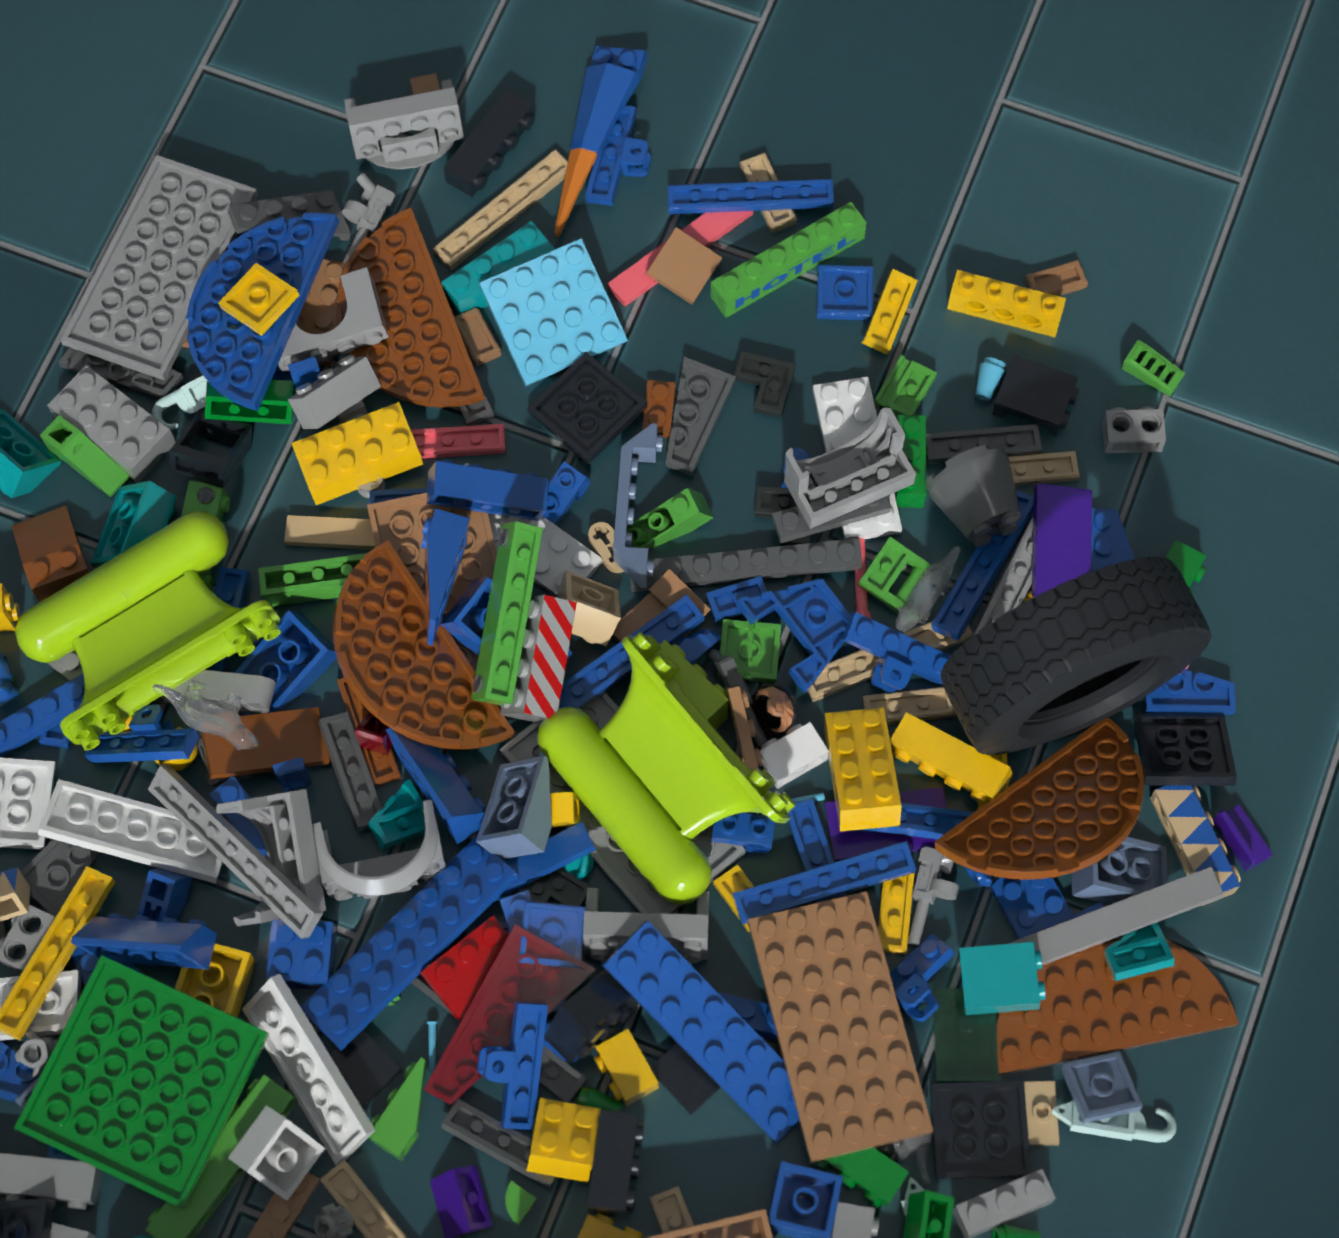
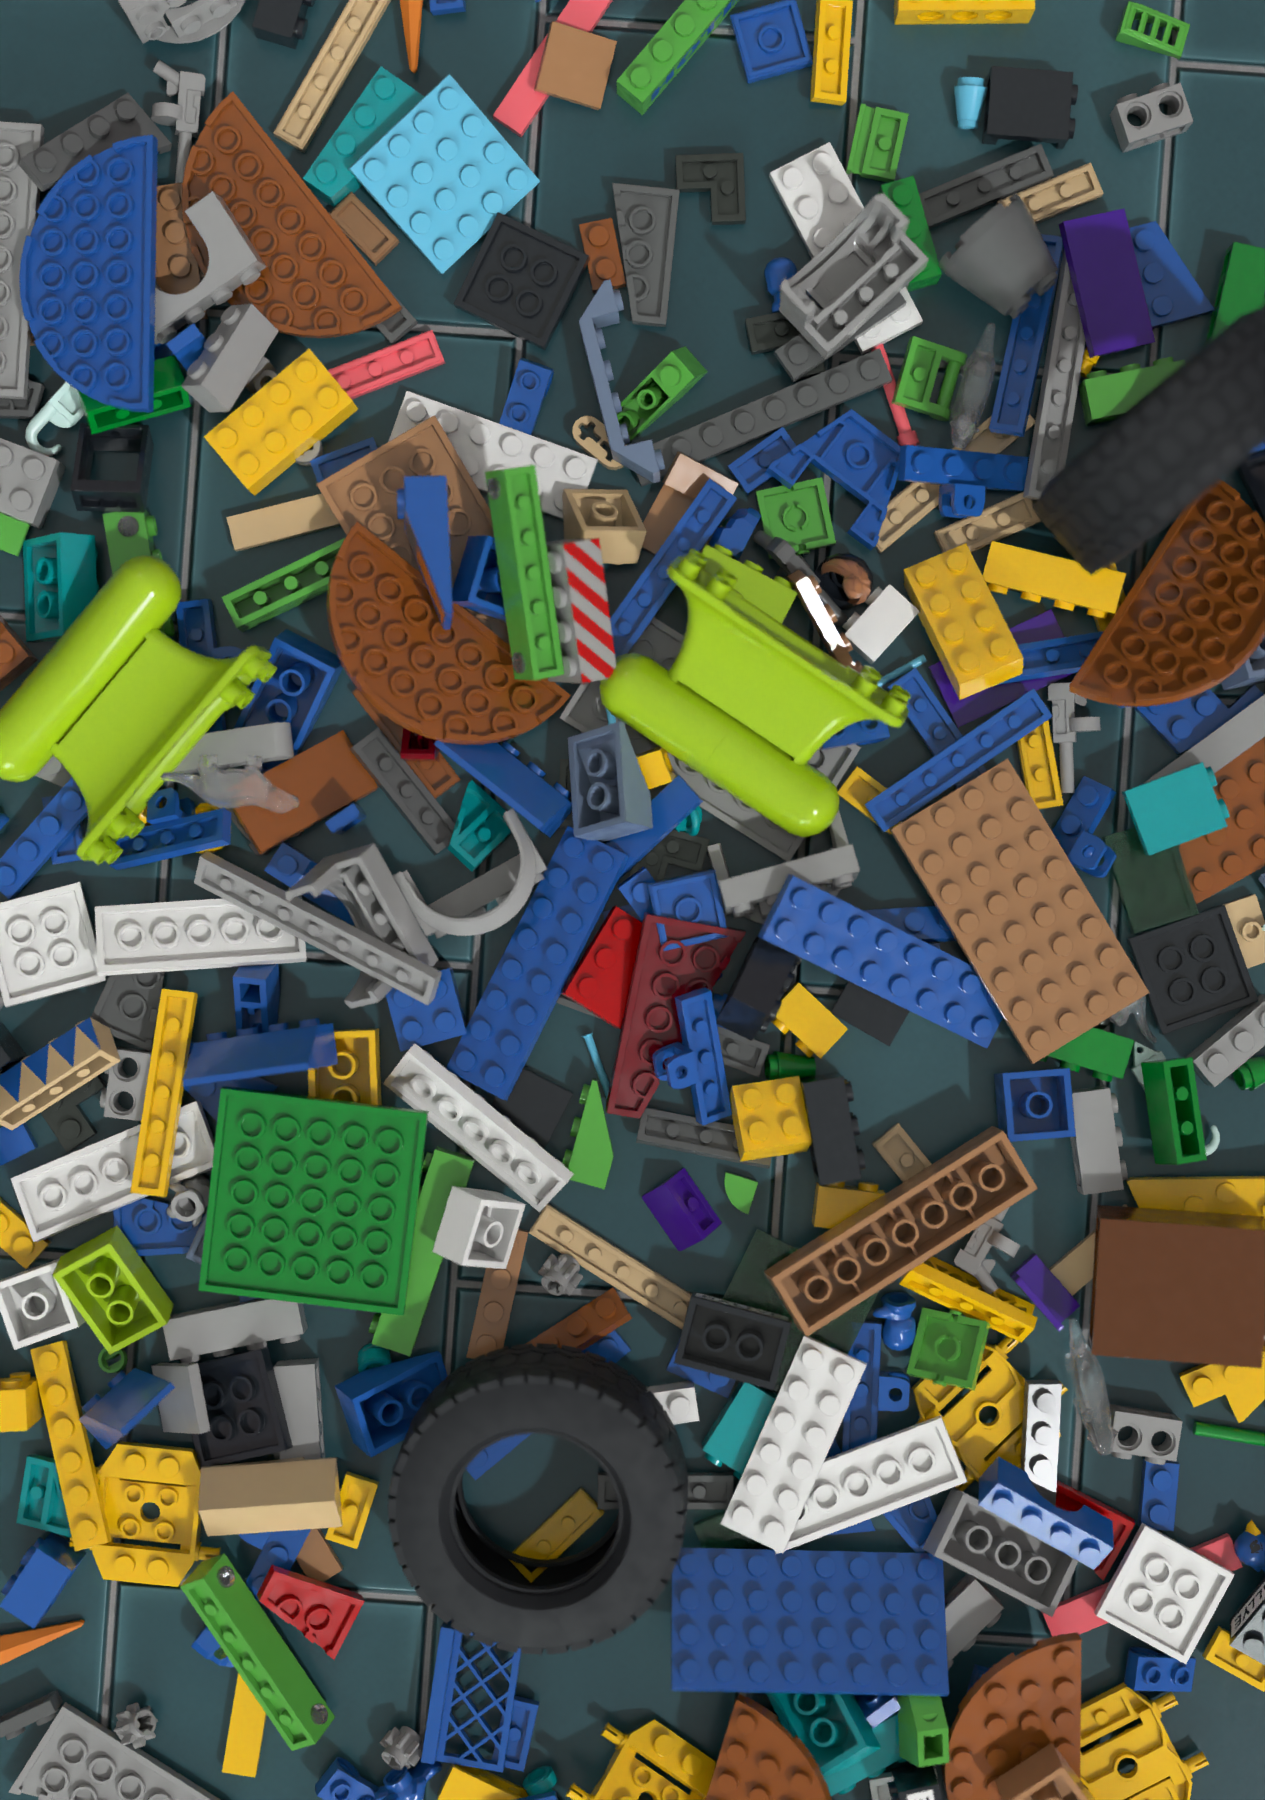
camera: 20 degrees left, 20 degrees up
yellow plate [218,263,299,336] -> none
blue brick [426,460,548,521] -> none

